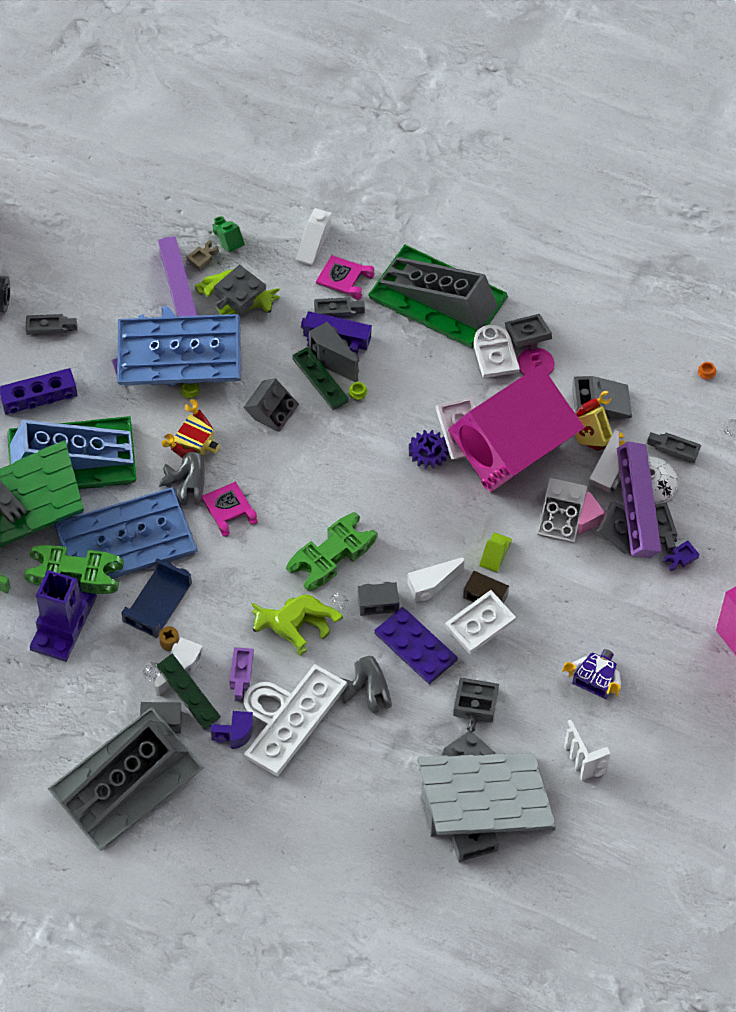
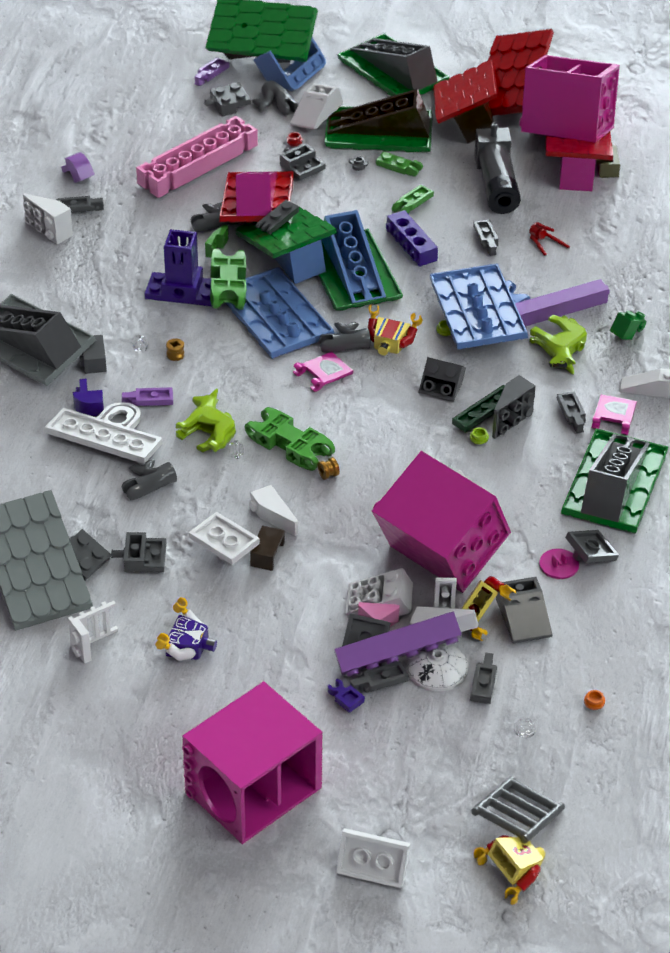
camera: 80 degrees right, 15 degrees down
dark blue panel [121,558,192,638] -> none
white slope [154,637,203,696] -> none
dark green plate [156,653,221,730] -> none
dark tan plate [186,241,219,271] -> none
dark grey plate [214,264,266,315] -> none
dark purple brick [301,311,372,355] -> none
dark grey brick [358,582,399,616] -> none
dark purple plate [374,607,458,685] -> none
white plate [473,325,519,378] -> none
lime slope [479,532,512,573] -> none
none -> pearl gold wheel [317,457,340,480]
none -> white slope [433,578,457,609]
none -> red plant [529,222,570,256]

